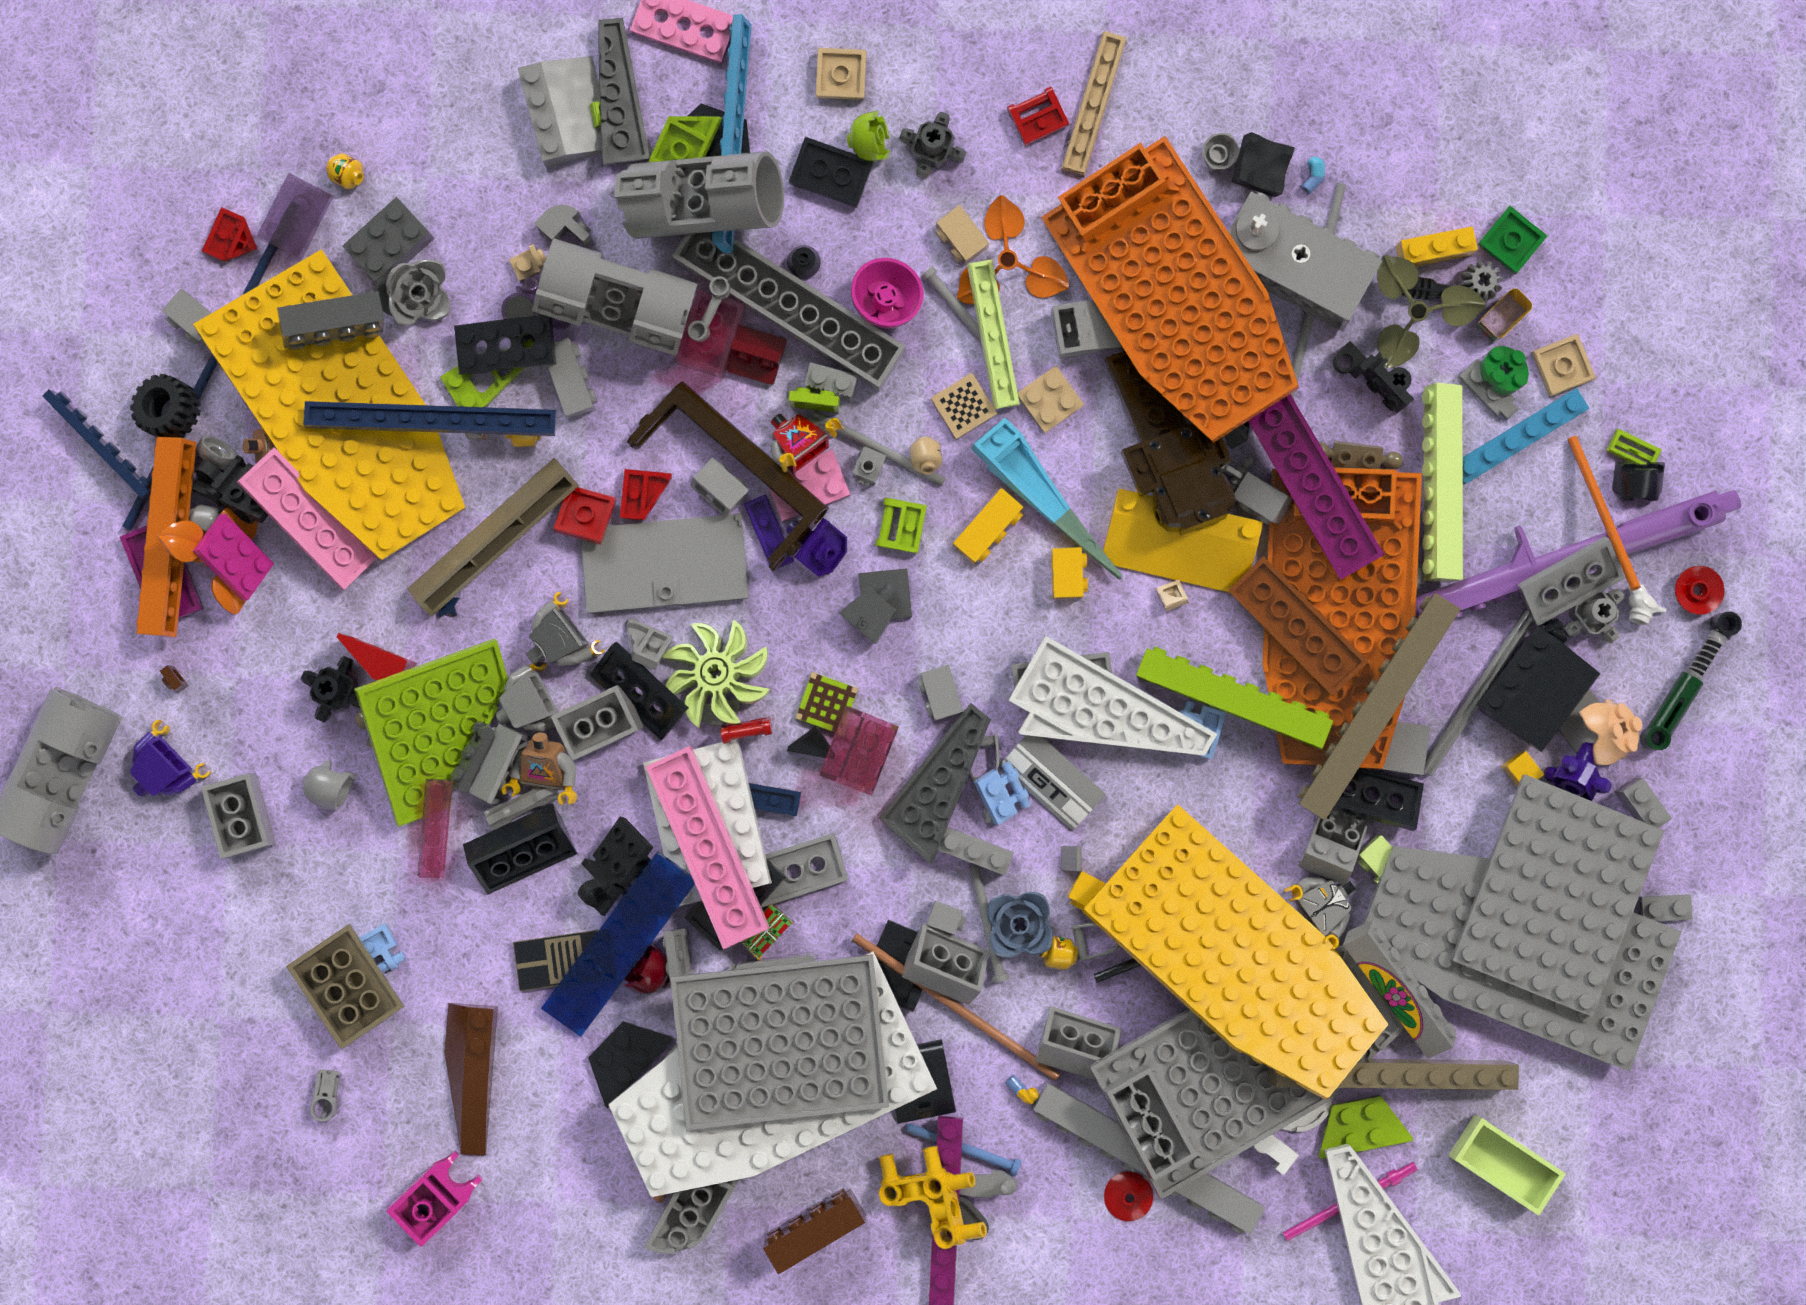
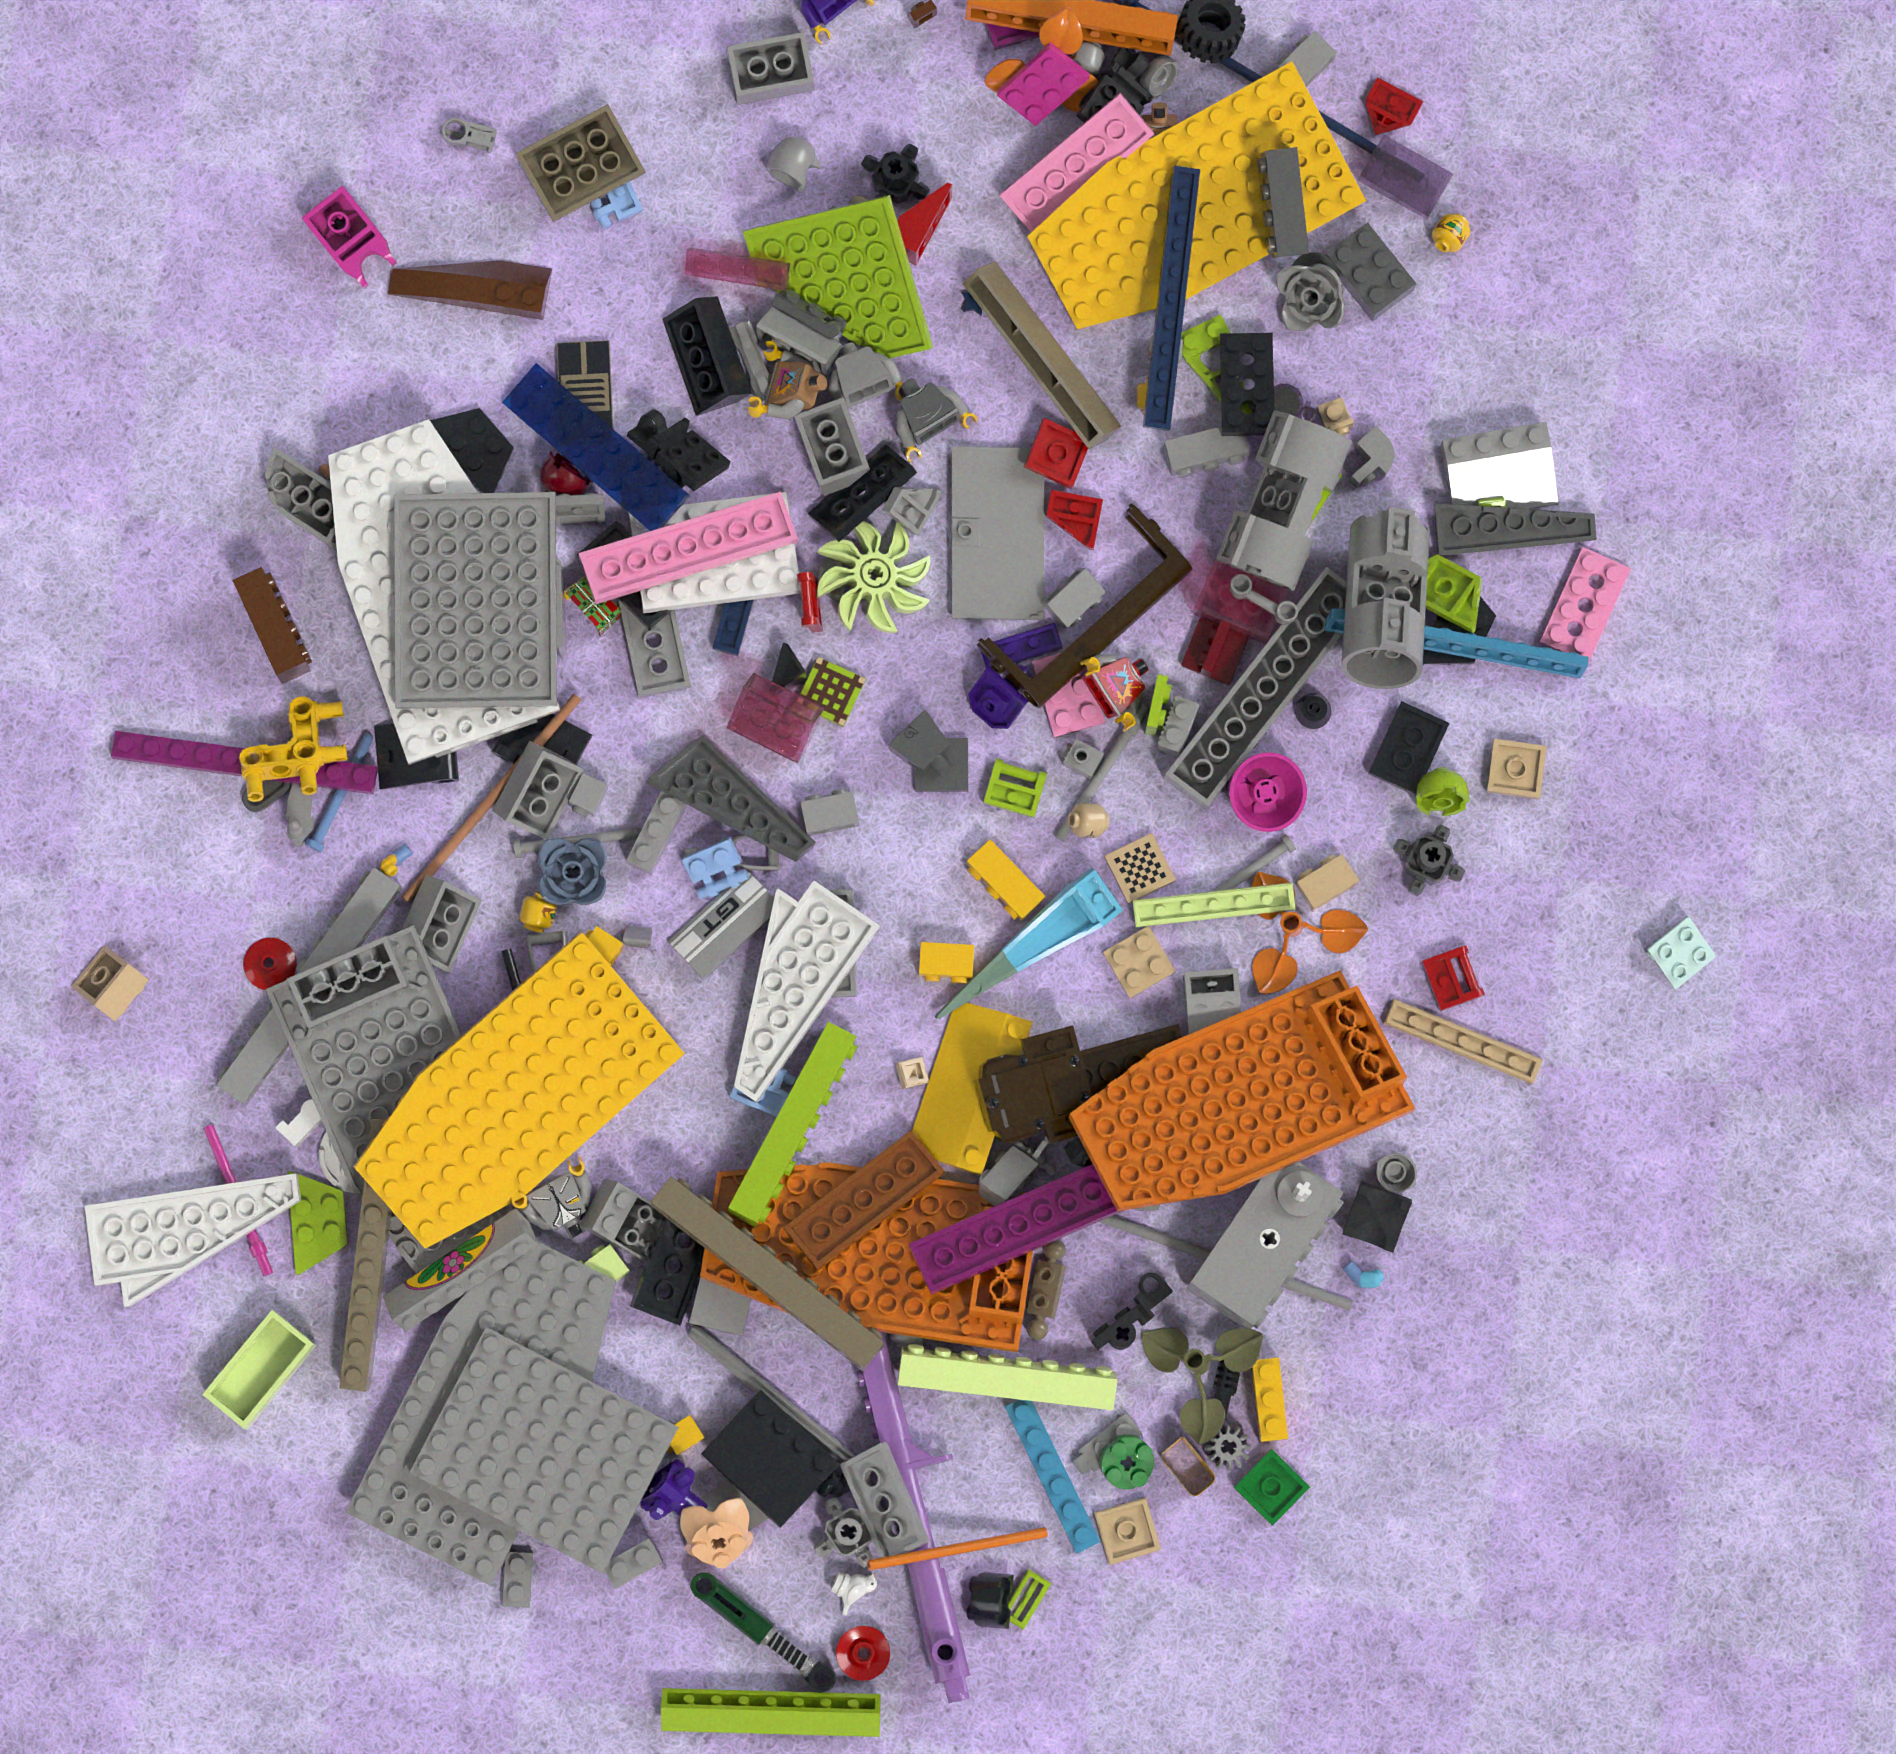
camera: 95 degrees right, 5 degrees down
none -> lime brick [661,1688,881,1737]

